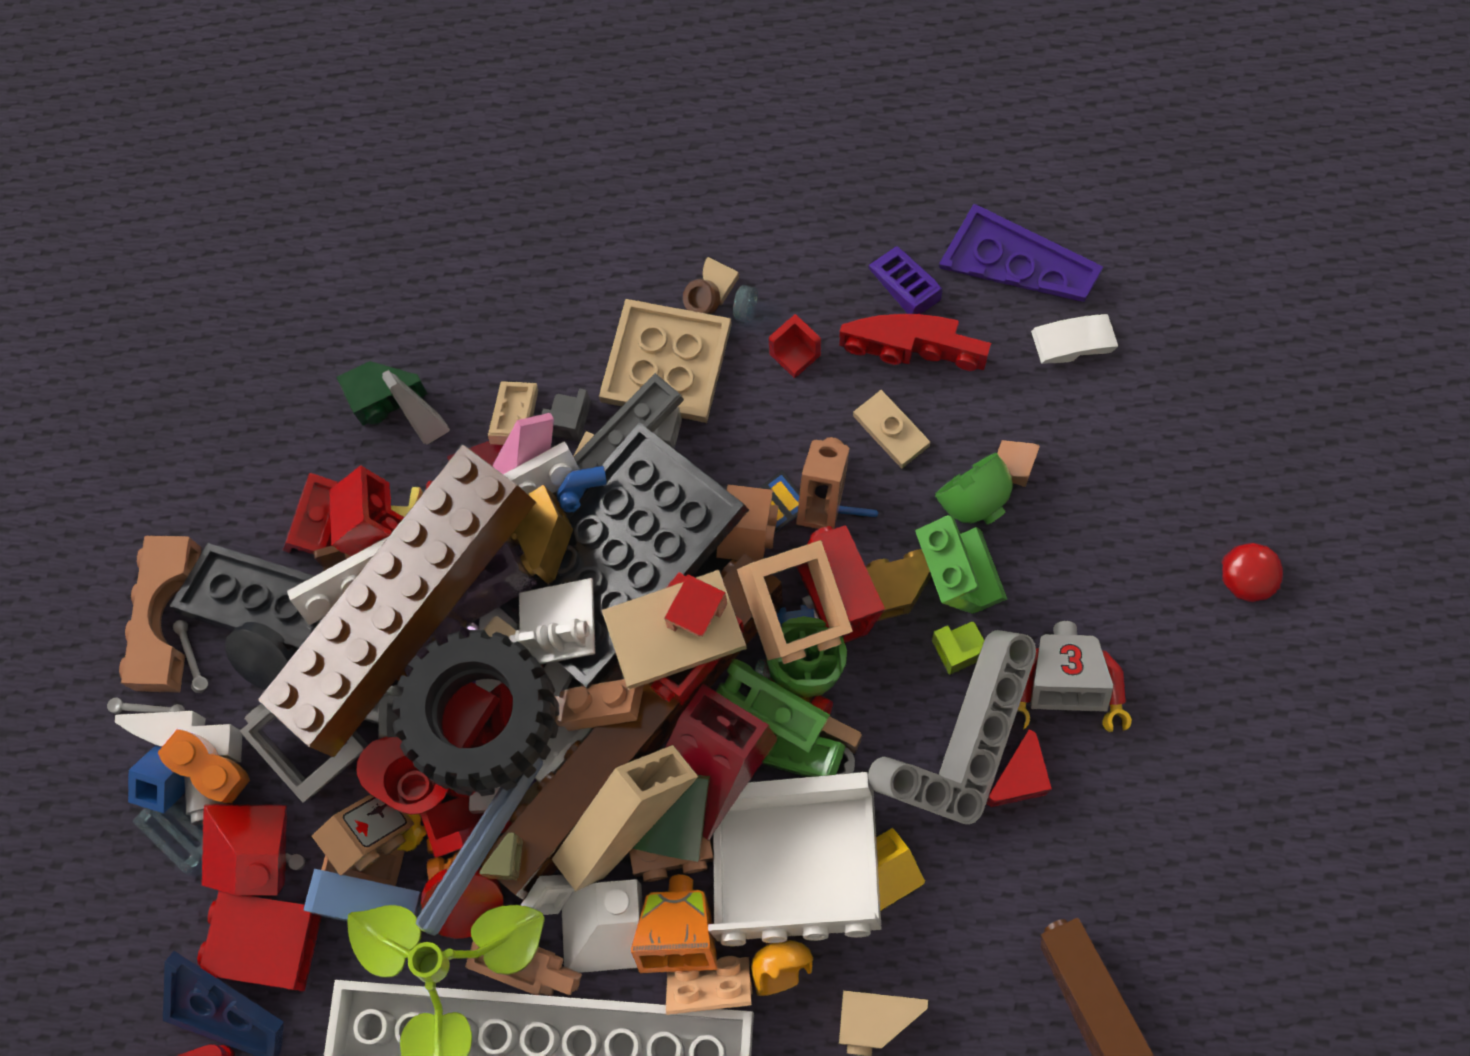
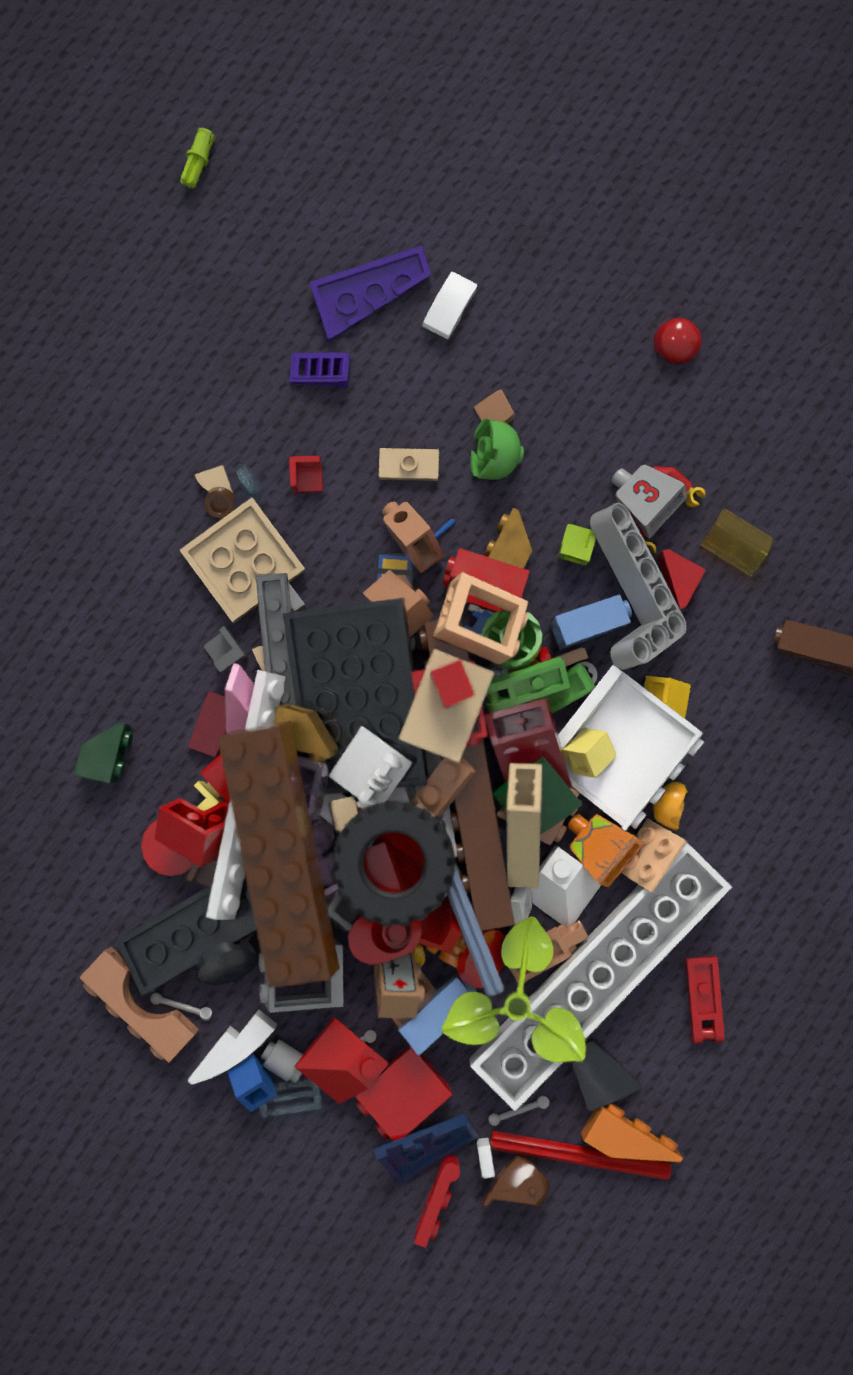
camera: 60 degrees left, 15 degrees up
light grey hinge [107,698,185,714] -> none
orange brick [158,729,250,803] -> none
red panel [283,473,339,554] -> none
light grey slope [382,370,450,445] -> none
olive slope [479,832,523,881] -> none
tan plate [488,382,538,445] -> none
blue arm [557,466,607,512] -> none
red slope [839,314,991,371] -> none
tan slope [839,991,928,1056] -> none
bright green panel [915,515,1007,614] -> none
none -> lime axle [180,128,216,188]
none -> medium blue slope [550,594,632,651]
none -> light yellow panel [563,728,616,778]
none -> clear yellow panel [700,508,773,576]

